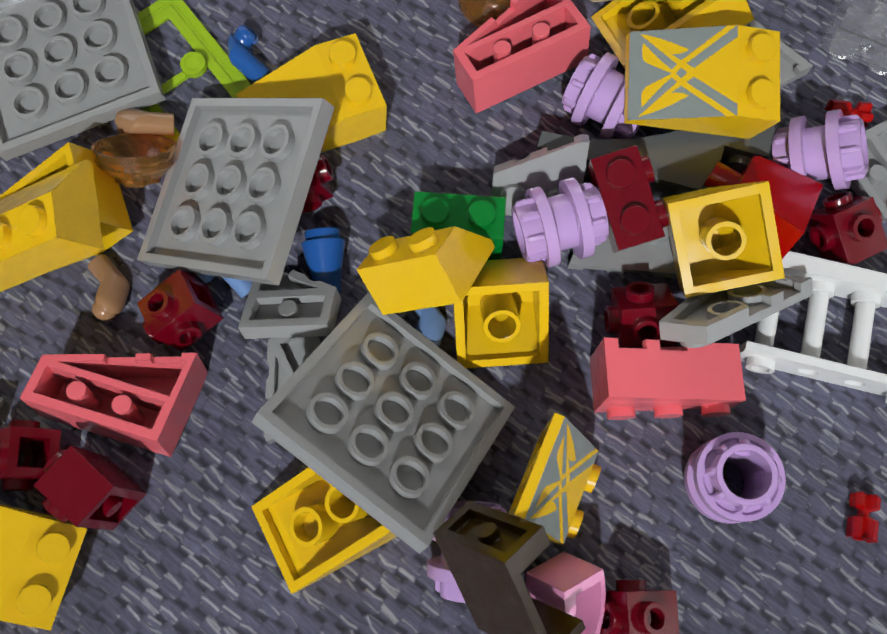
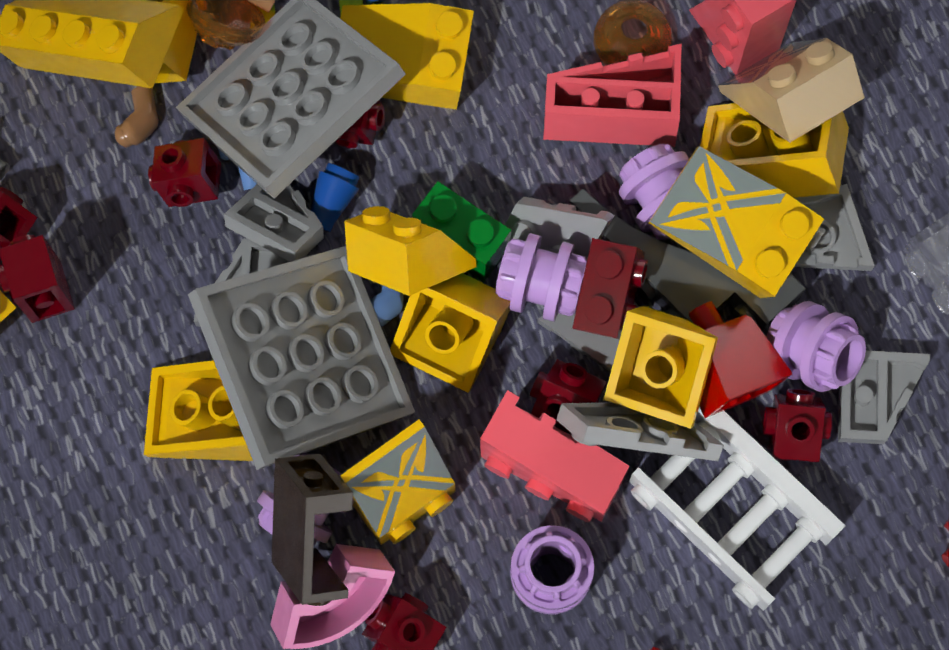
camera: 30 degrees right, 0 degrees up
coral wedge [20,353,208,457] -> none
red piece [825,100,874,128] -> none

